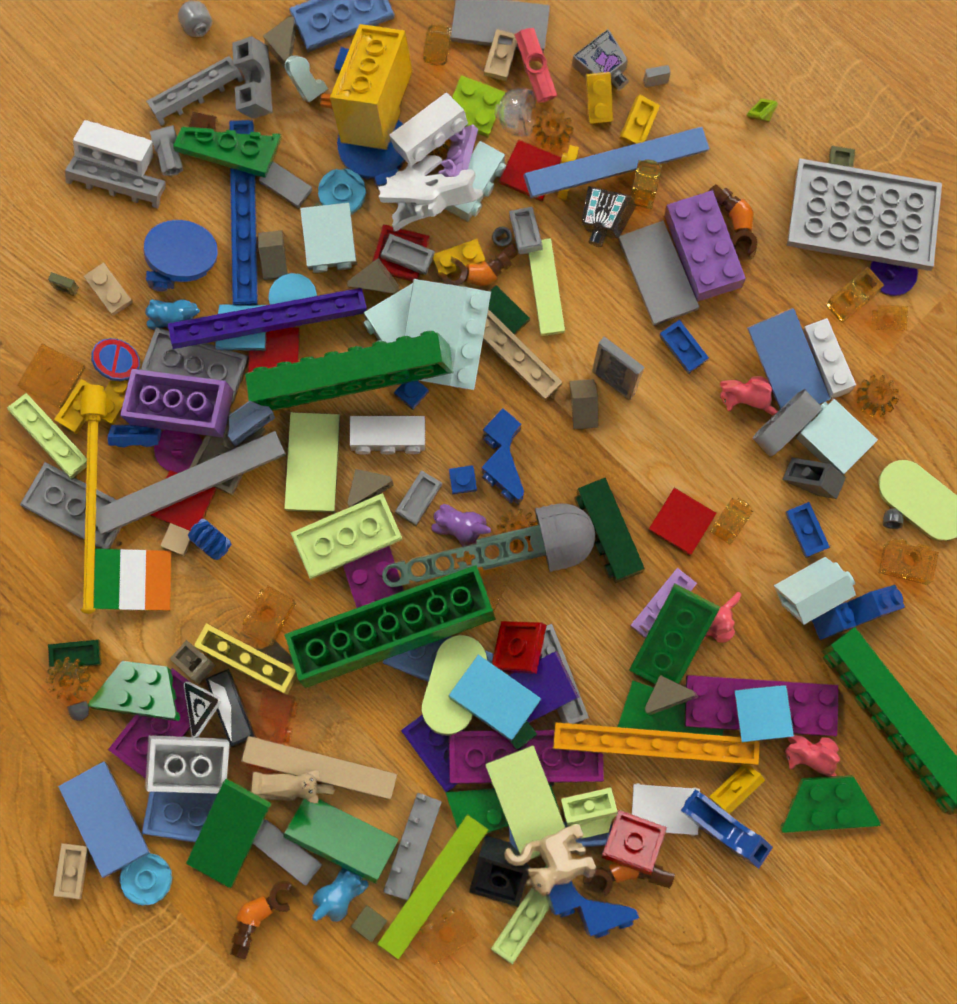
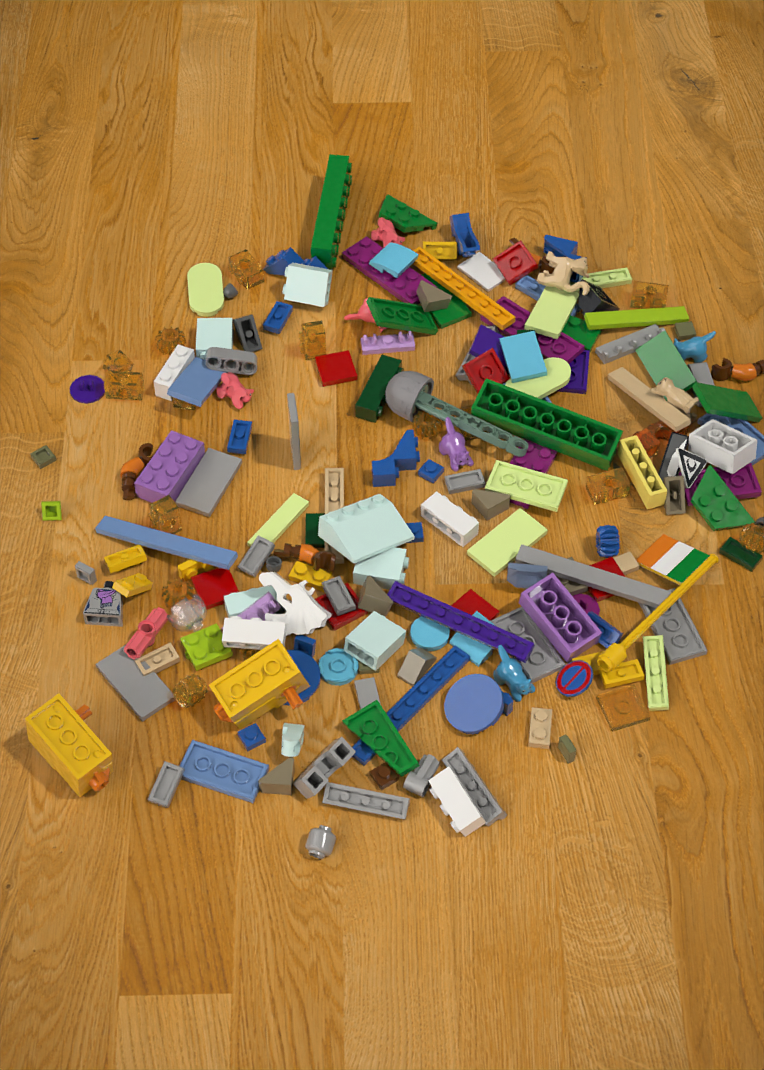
camera: 135 degrees left, 25 degrees down
green brick [245,331,454,411] -> none
yellowish green slope [561,788,618,839] -> none
dark tan slope [569,379,598,430] -> none
torso [582,186,636,247] -> none
light grey plate [787,158,942,271] -> none

